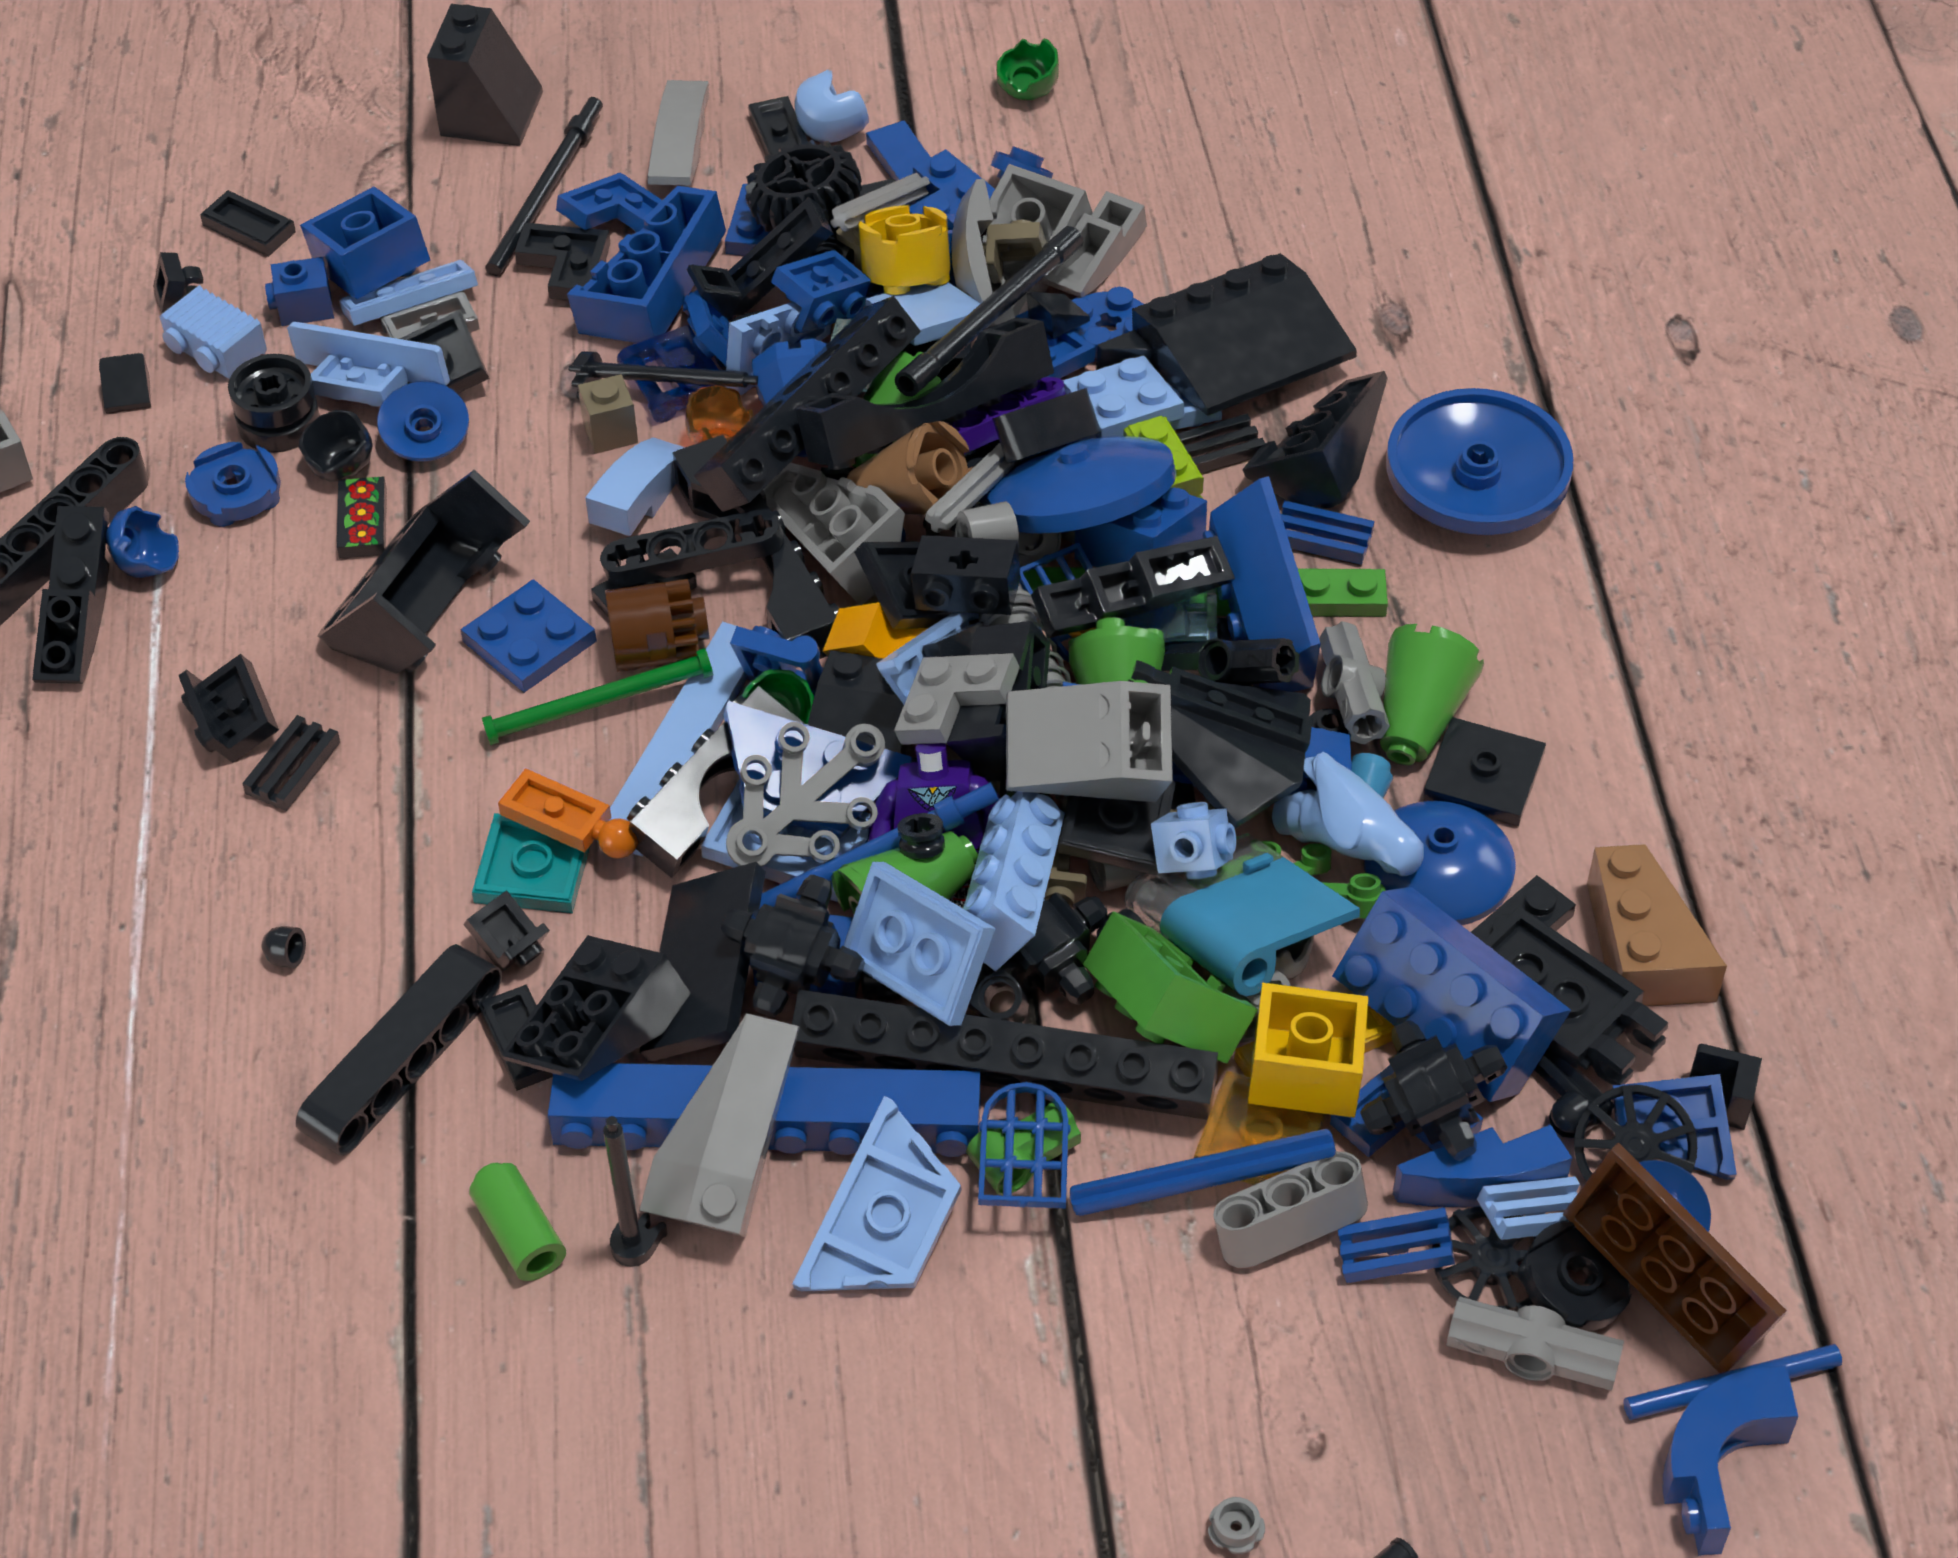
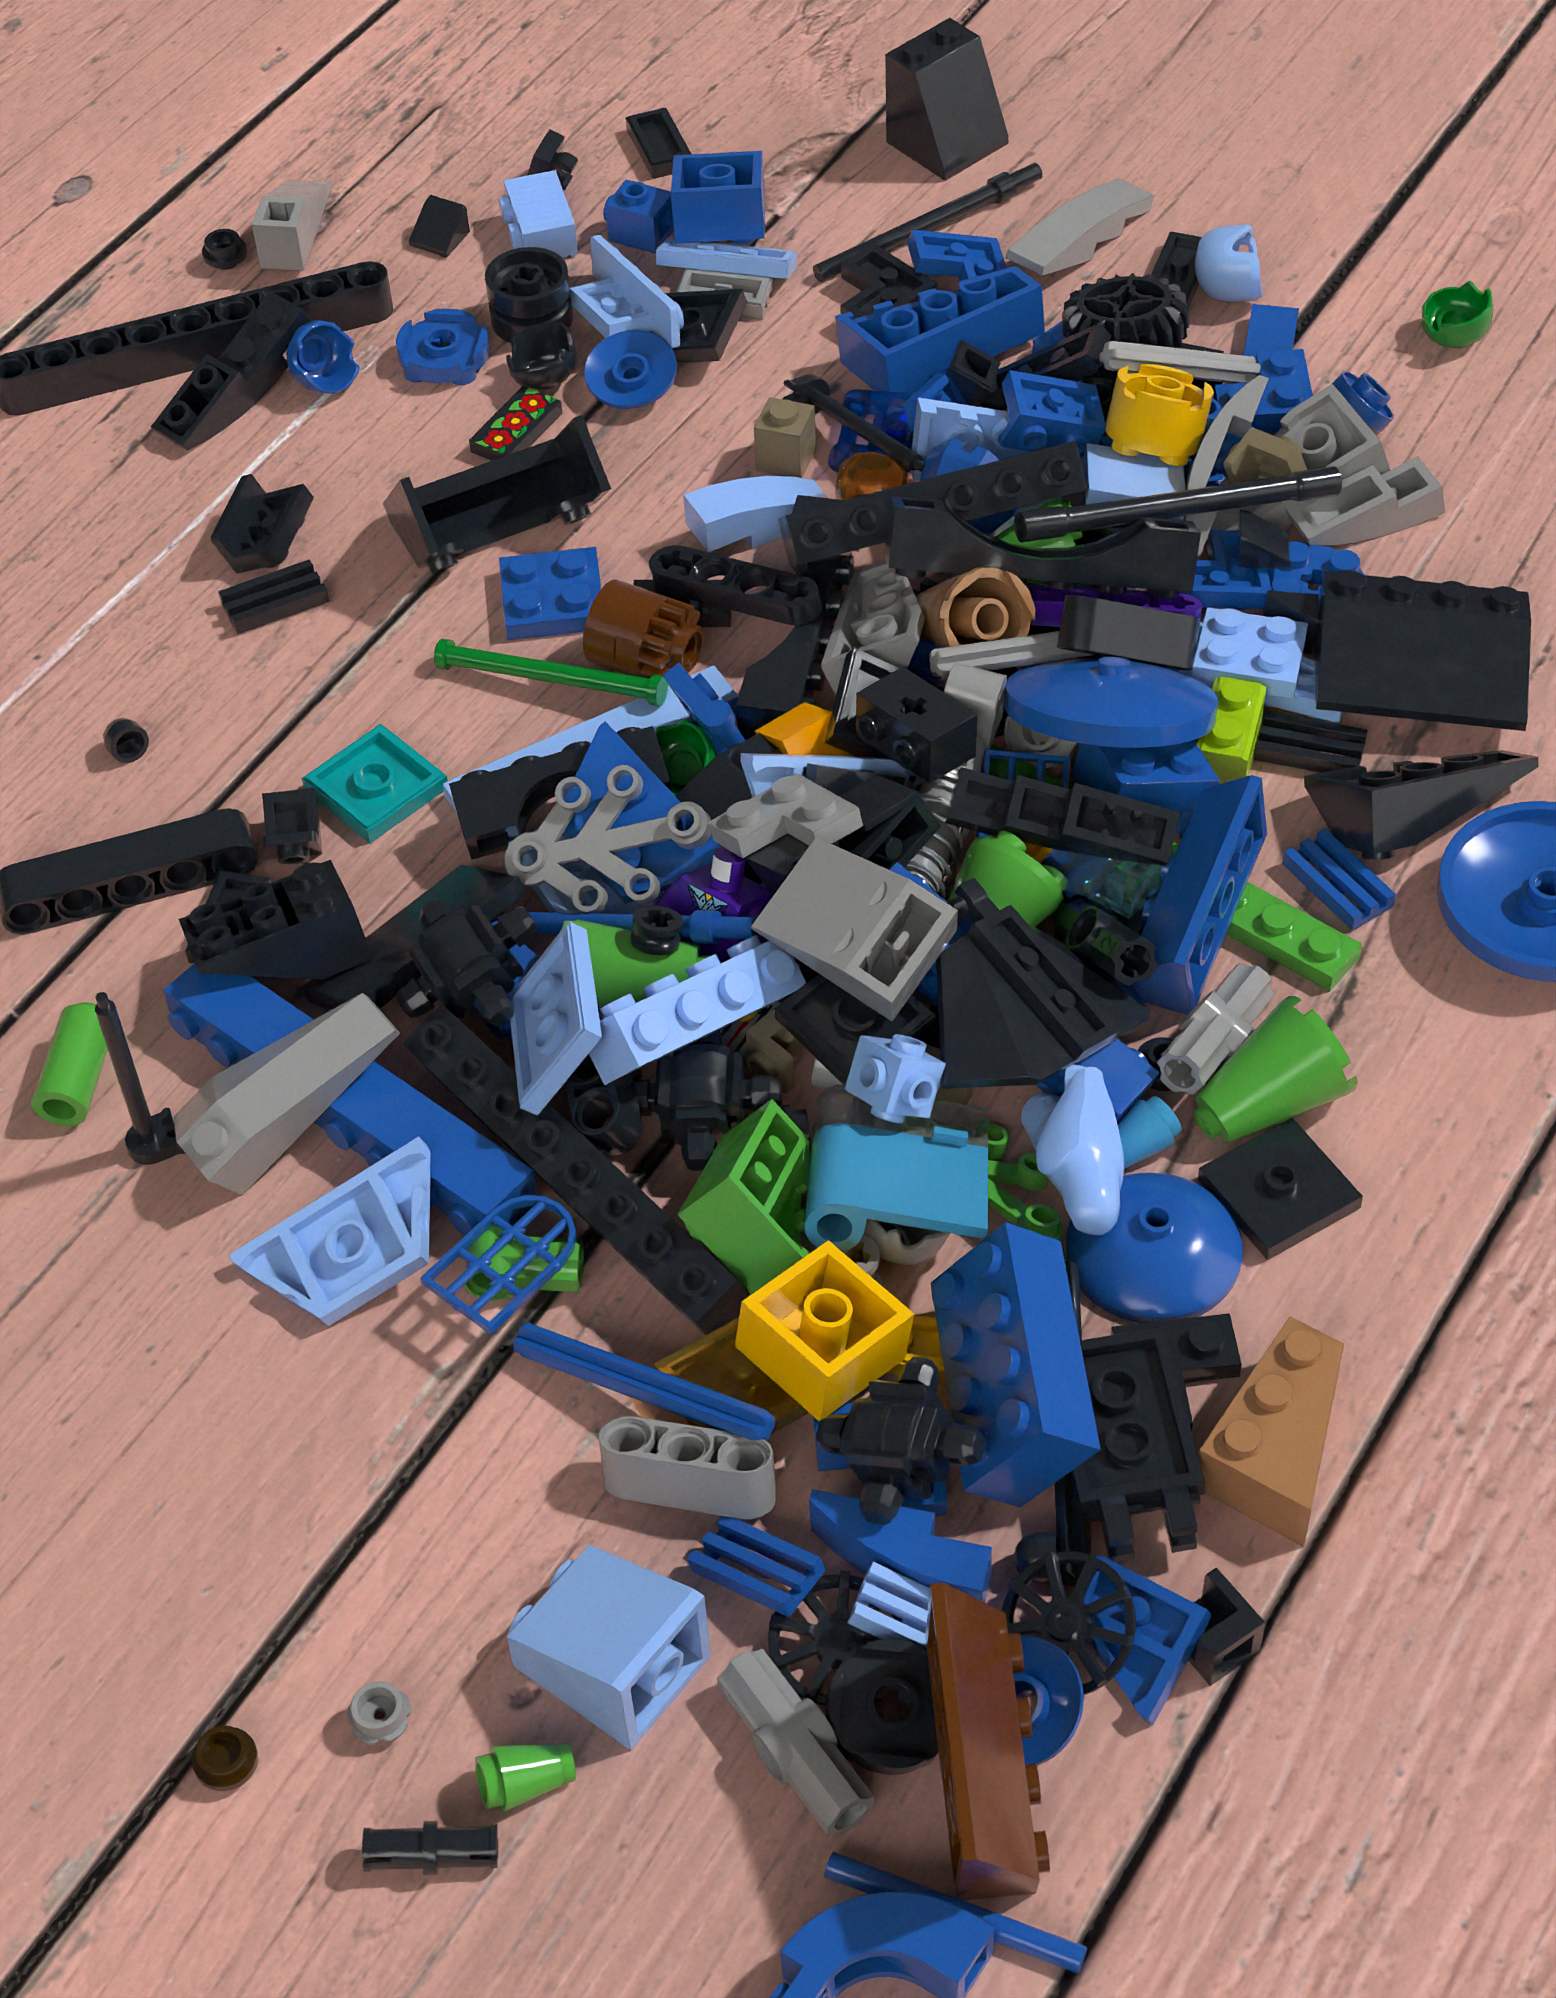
camera: 40 degrees right, 0 degrees up
orange plate [498,768,638,859] -> none
none -> bright green cone [475,1742,576,1812]
none -> light blue slope [507,1544,711,1751]

